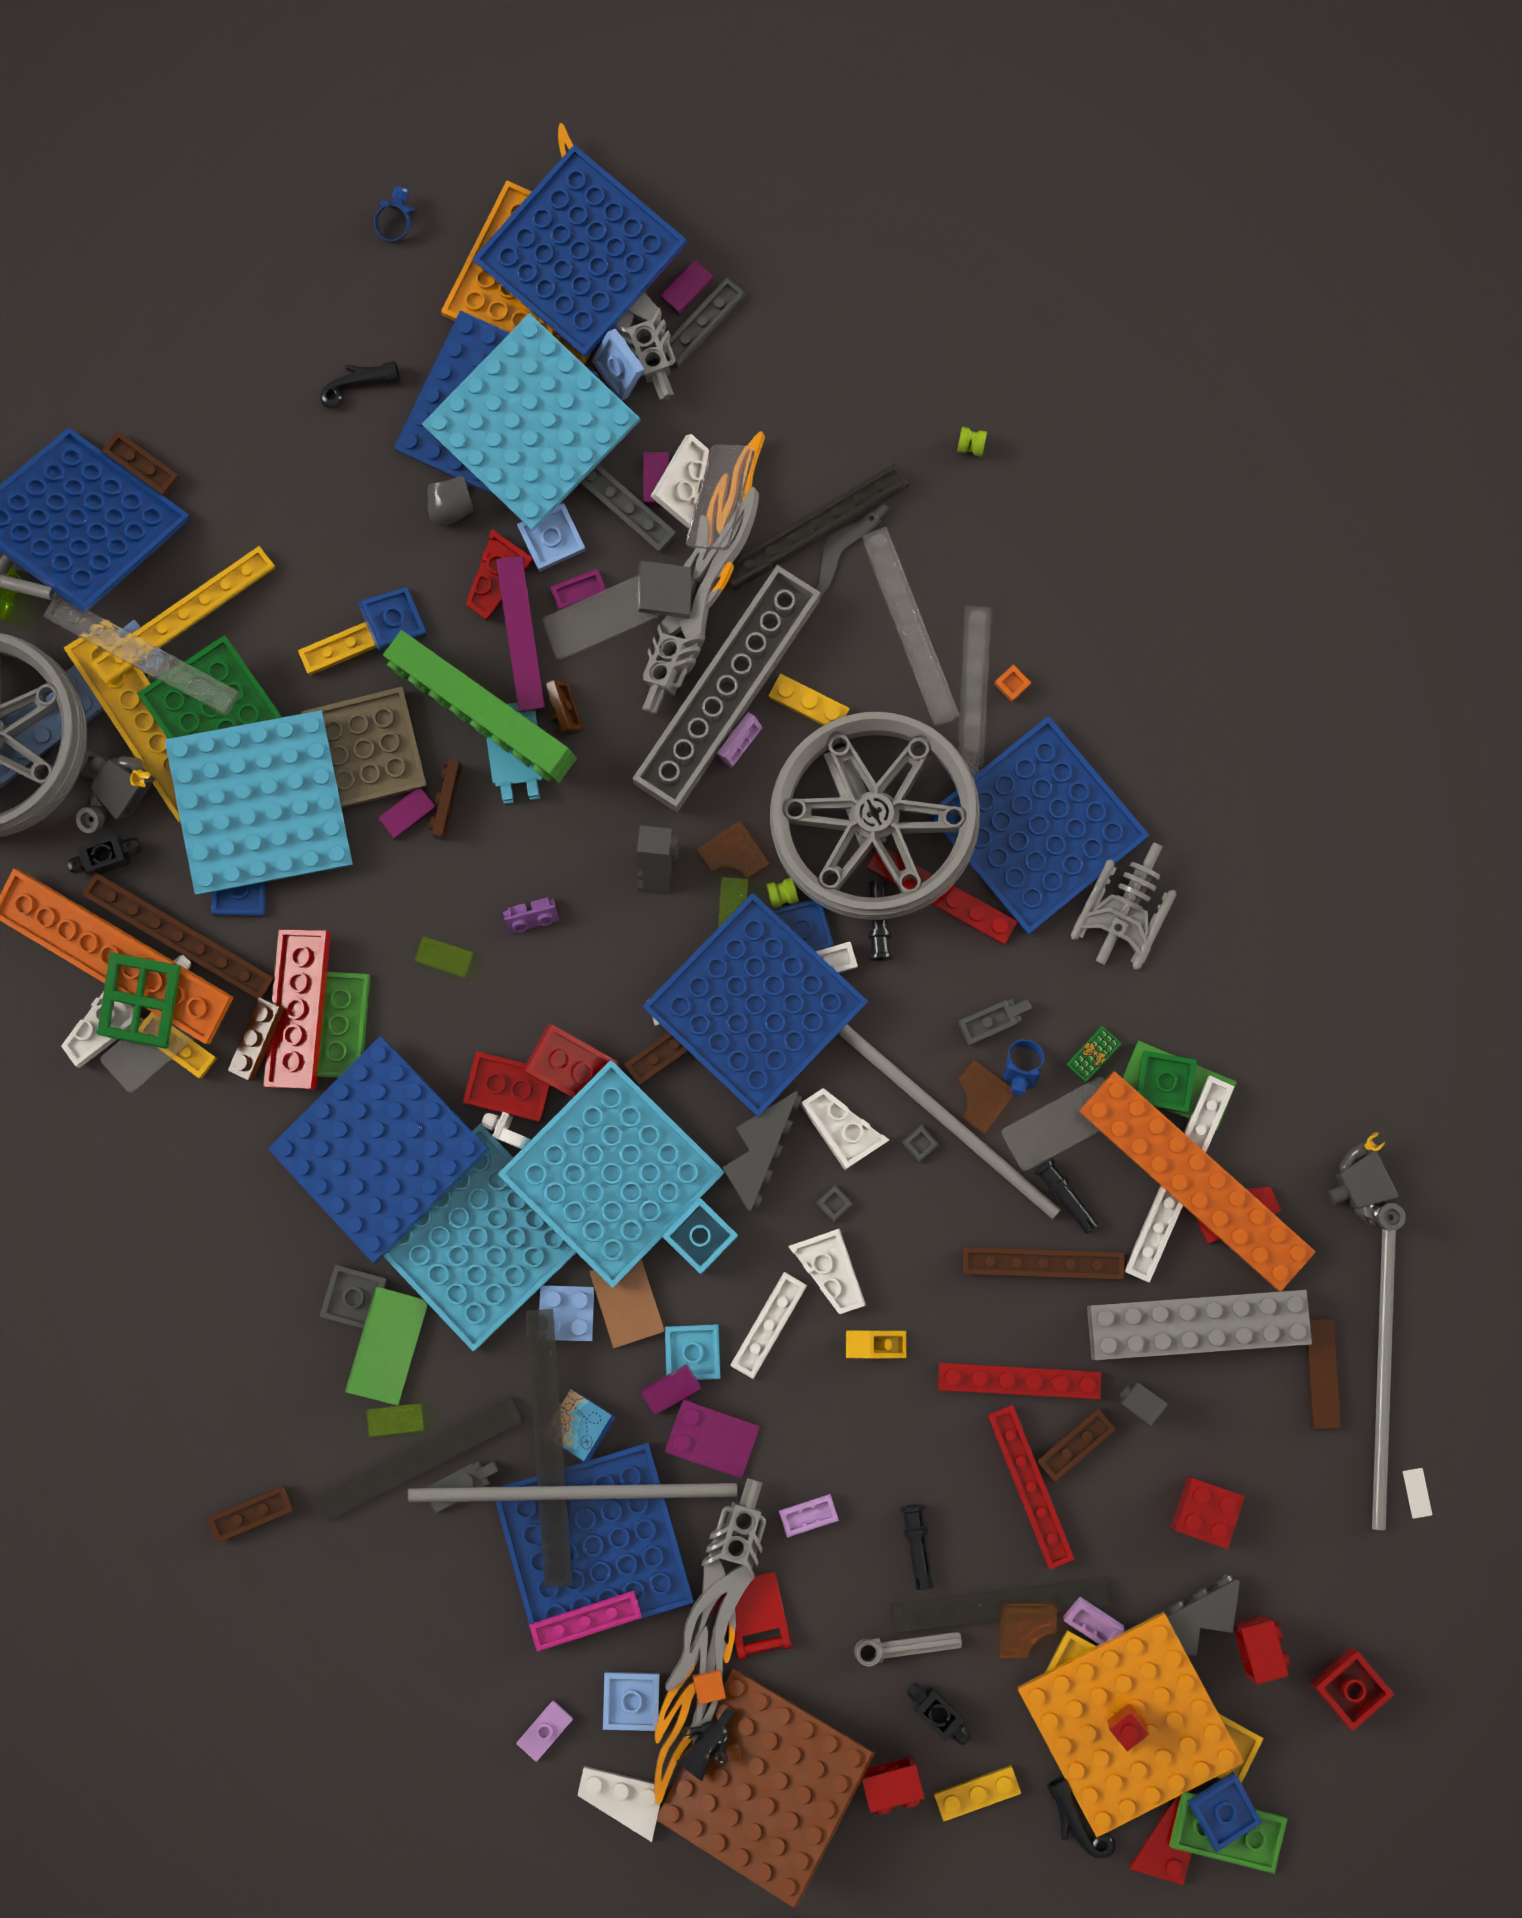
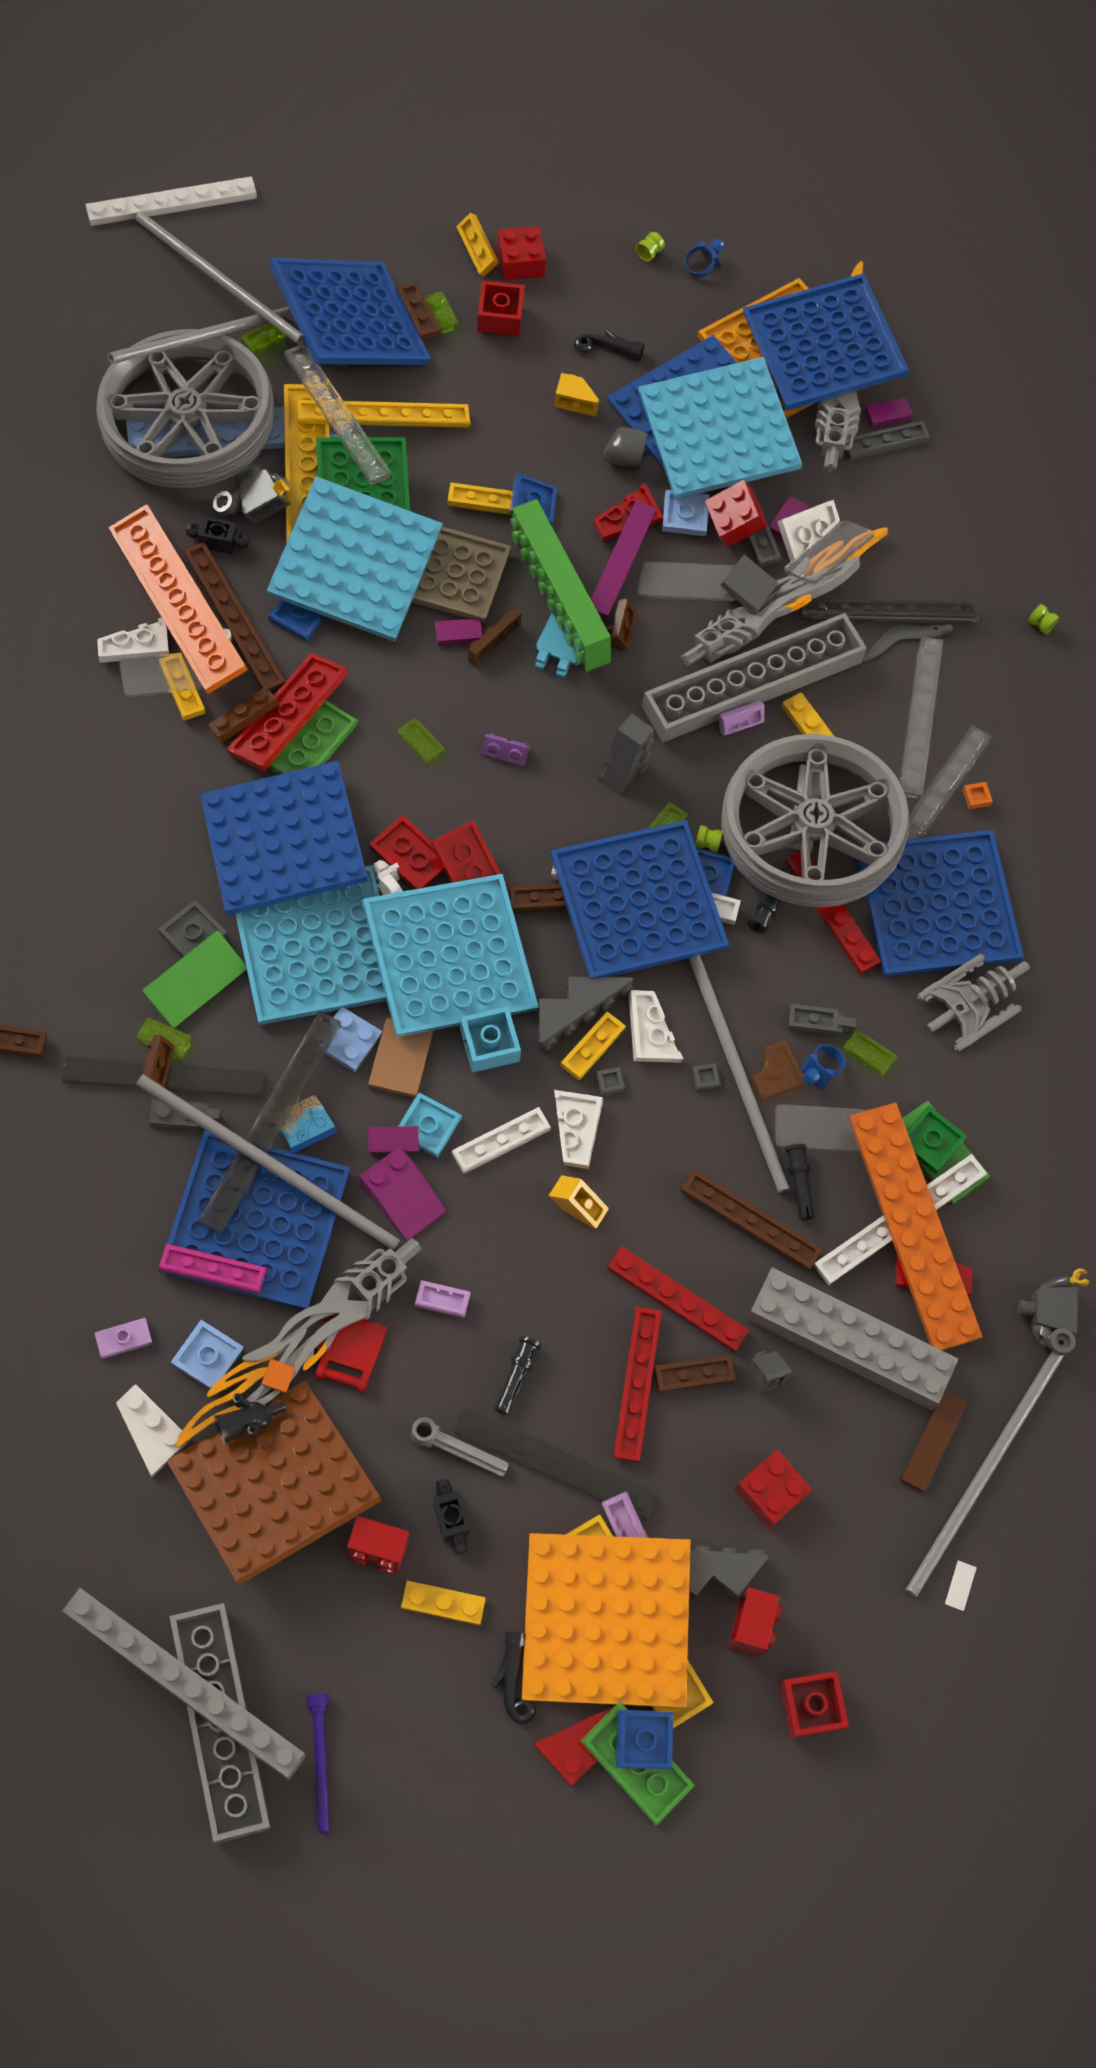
camera: 20 degrees right, 15 degrees down
green window [96,952,181,1049] -> none
magenta tile [550,569,608,612] -> none
light blue plate [591,328,644,400] -> none
clear orange tile [697,821,769,879] -> none
clear orange tile [999,1604,1057,1658] -> none
tile [1066,1026,1122,1083] -> none
red brick [1107,1703,1149,1752] -> none
none -> reddish brown plate [143,1035,175,1088]
none -> clear neon green plate [424,291,458,334]
none -> yellow plate [456,213,499,277]
none -> red brick [477,280,525,336]
none -> red brick [497,226,546,281]
none -> yellow slope [554,373,599,416]
none -> yellow plate [560,1012,626,1081]
none -> lime wheel [636,231,665,262]
none -> brick [705,480,767,547]
none -> clear neon green tile [843,1029,897,1077]

